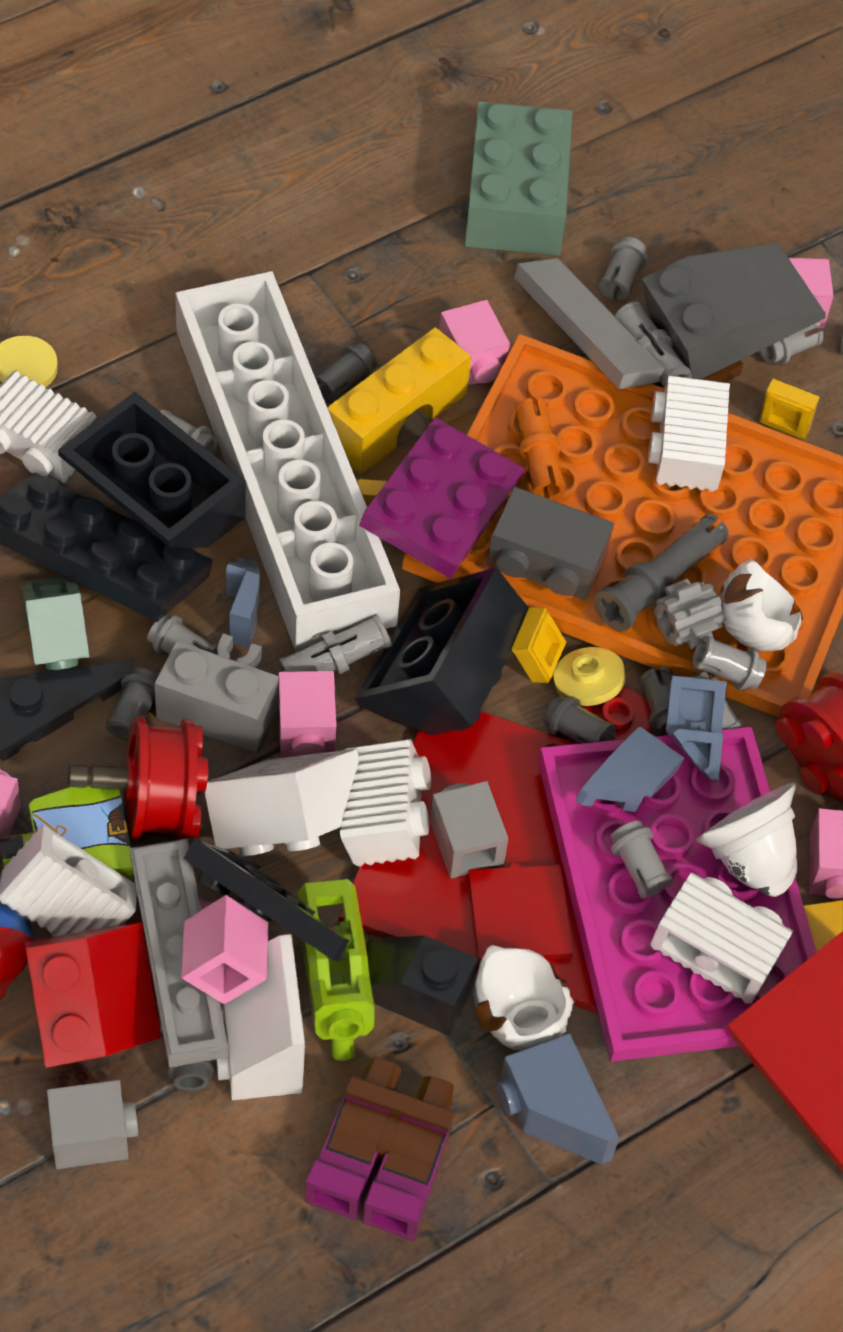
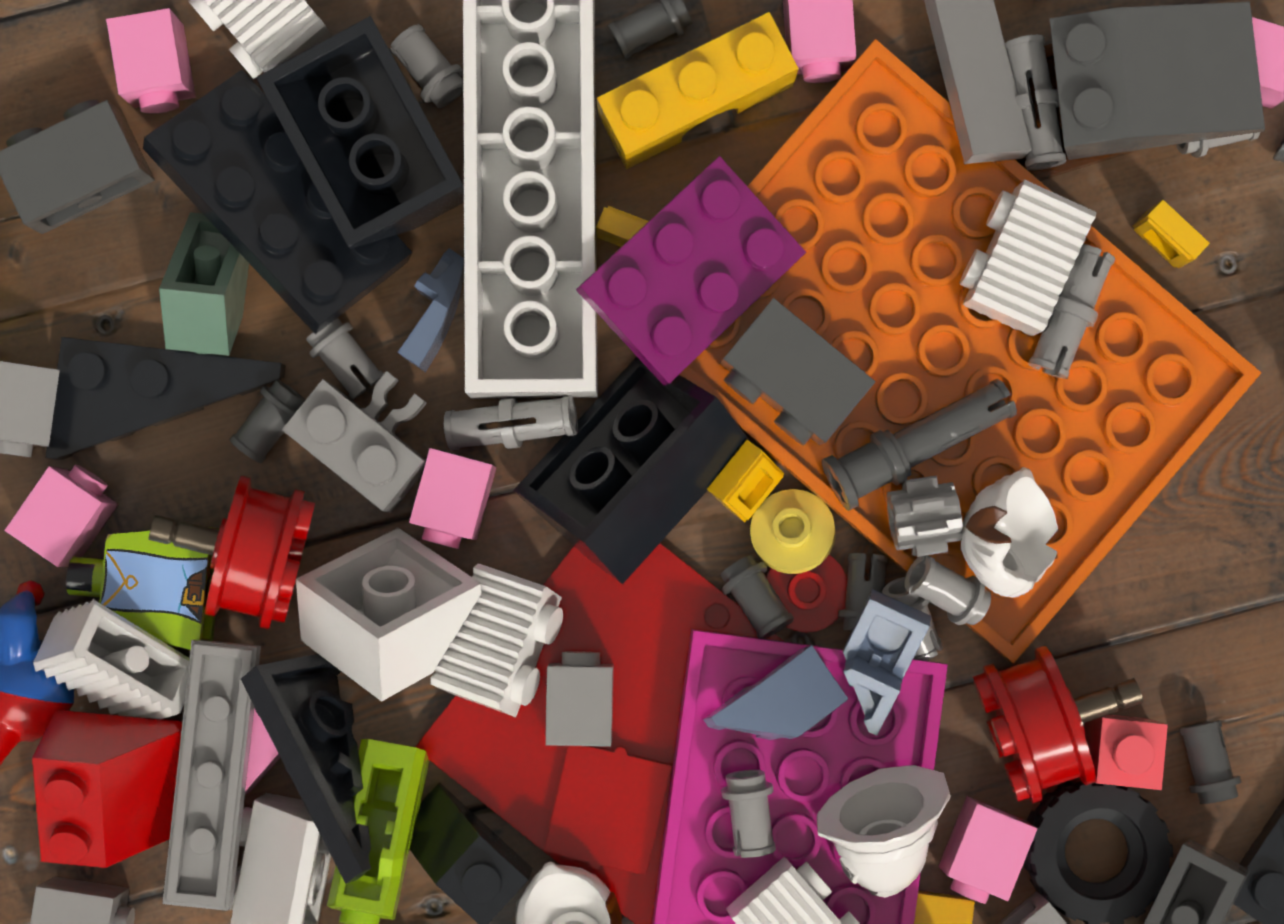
camera: 25 degrees right, 30 degrees up
bright pink brick [181,895,268,1005] -> none
orange pin [515,398,566,500] -> none
none -> light grey pin [1028,244,1115,379]

